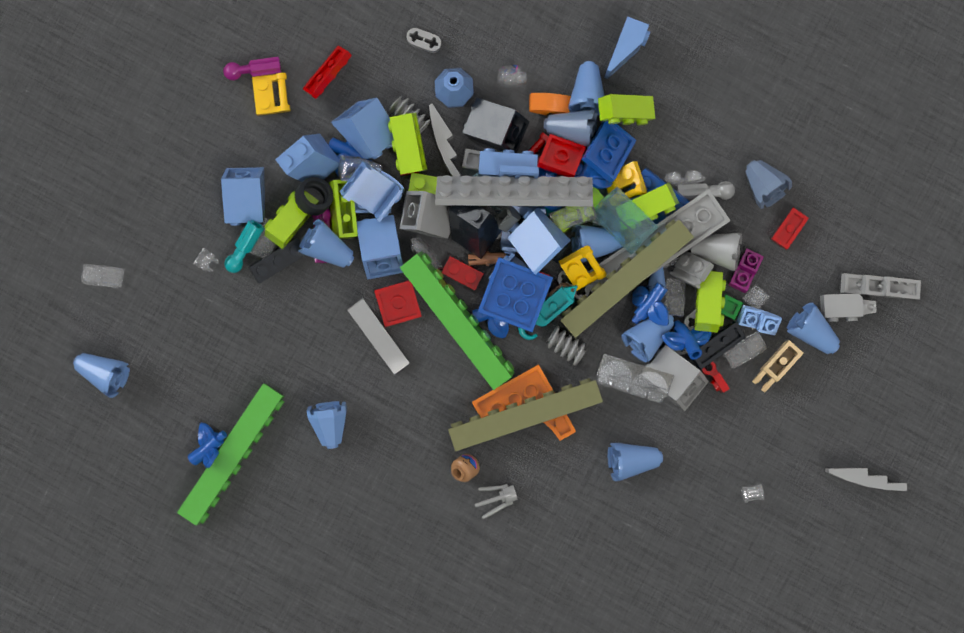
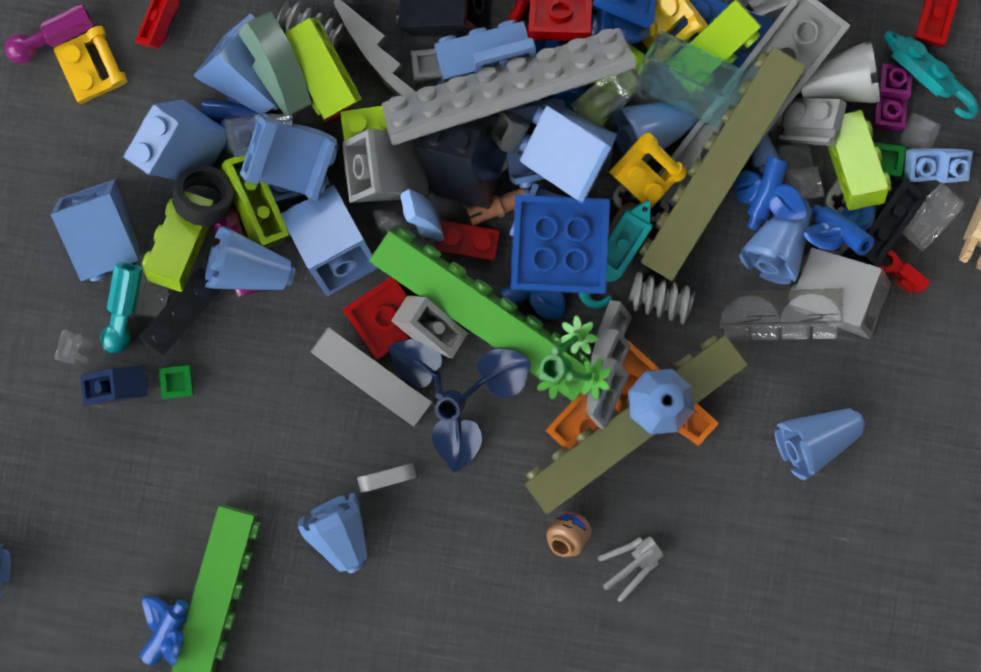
camera: 15 degrees left, 0 degrees up
none -> dark blue slope [80,366,148,406]
none -> green plate [159,365,195,399]
none -> sand green slope [238,11,312,118]
none -> light grey beam [357,463,417,493]
none -> dark blue plant [389,338,531,472]
none -> light grey slope [391,296,468,358]
none -> light blue slope [400,189,444,242]
none -> bright green plant [536,315,612,400]
none -> light grey slope [587,300,632,429]
none -> medium blue cone [628,369,694,434]
none -> teal plate [884,30,979,119]

